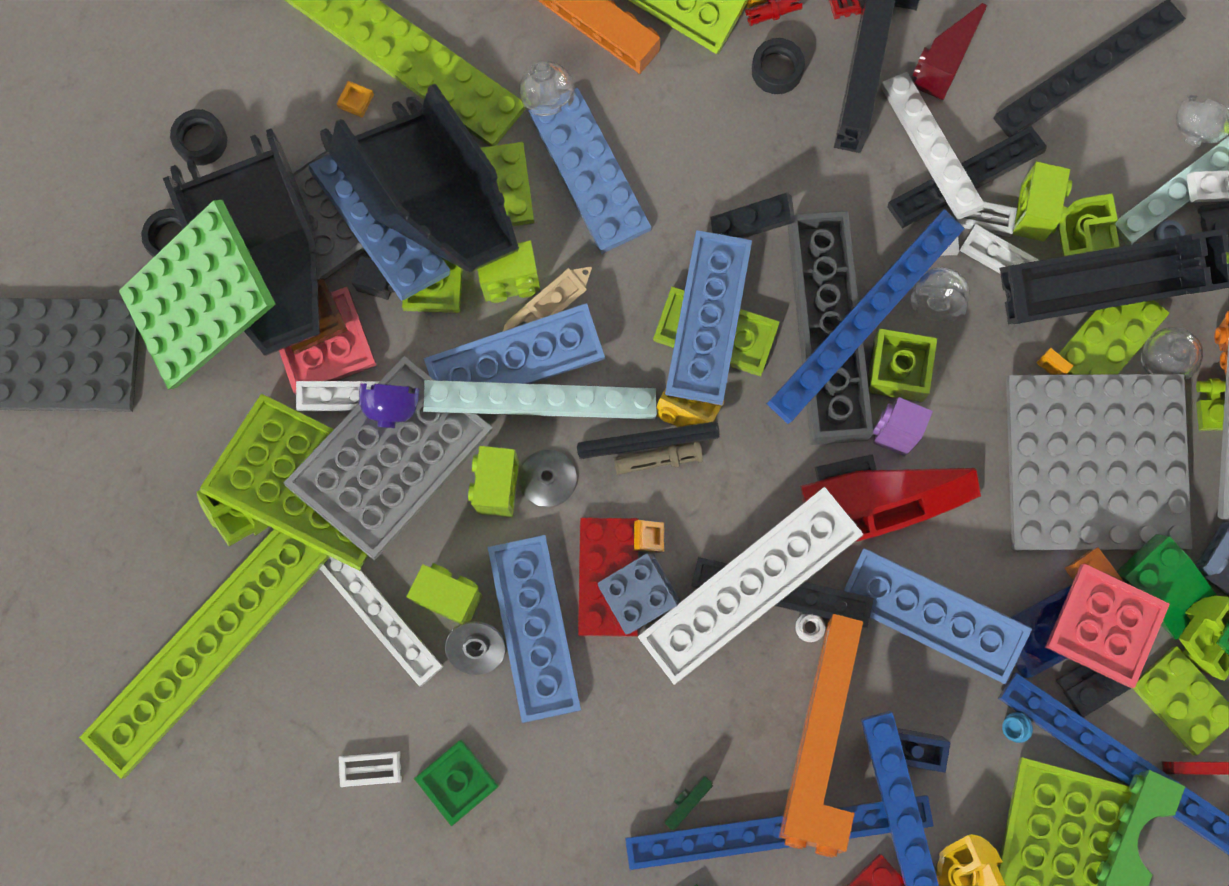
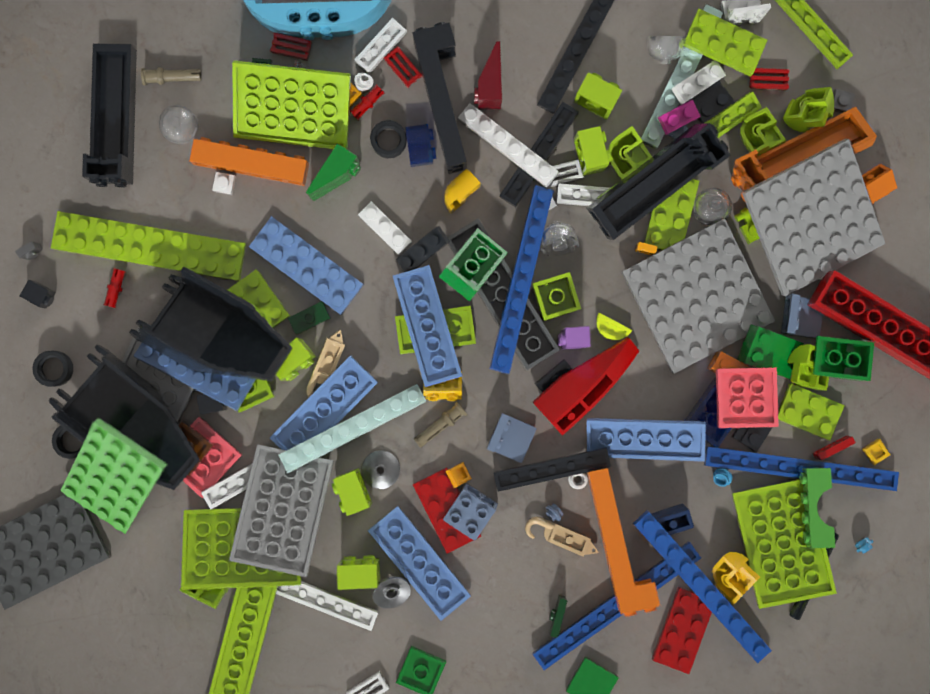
camera: 30 degrees left, 10 degrees up
light orange tile [336,81,374,118] -> none
dark purple cylinder [359,383,420,428] -> none
clear cylinder [520,61,576,116] -> none
black axle [577,422,720,459] -> none
white plate [638,487,864,685] -> none
none -> black brick [19,279,56,309]
none -> red pin [103,268,126,308]
none -> white plate [212,172,236,195]
none -> dark green plate [288,301,331,335]
none -> green slope [305,144,361,201]
none -> white plate [358,202,412,255]
none -> clear blue brick [405,124,437,167]
none -> green slope [439,228,508,301]
none -> yellow brick [444,169,481,214]
none -> sand blue bracket [487,413,536,463]
none -> tan plate [525,517,599,557]
none -> sand blue plate [546,503,563,522]
none -> lime brick [573,72,623,120]
none -> neon yellow plate [596,312,632,340]
none -> dark pink plate [657,99,701,135]

